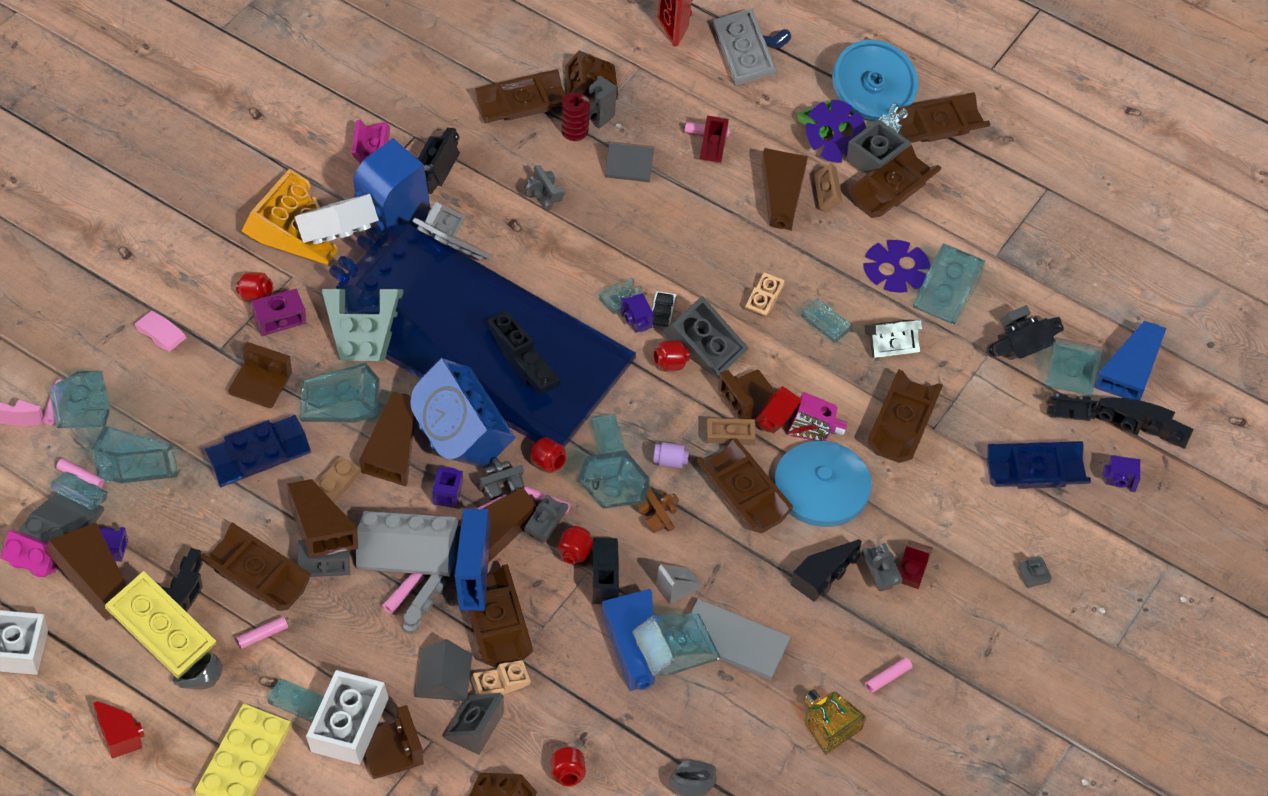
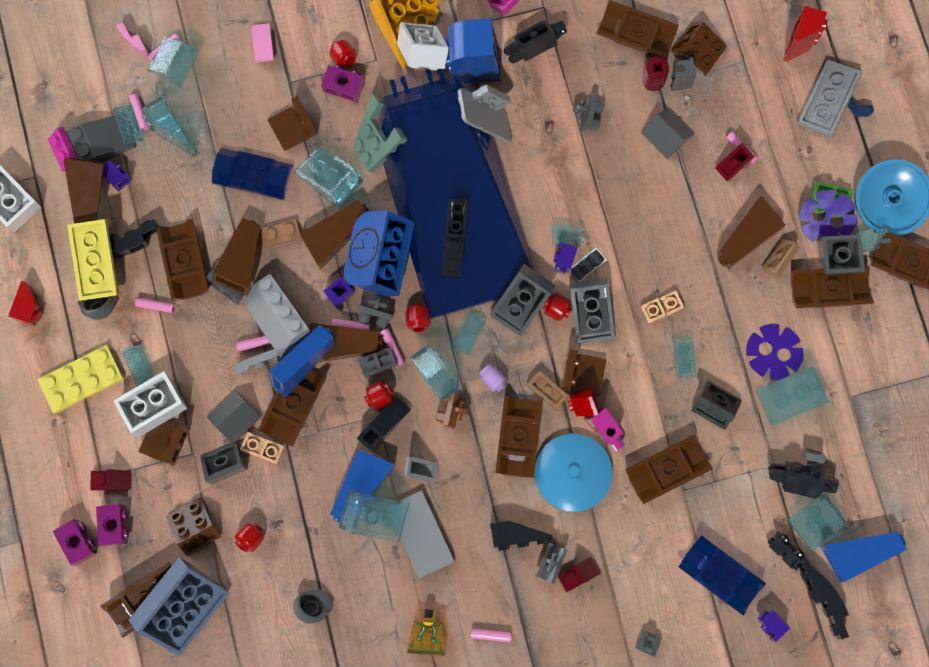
camera: 50 degrees right, 25 degrees up
none -> dark grey slope [489,264,556,336]

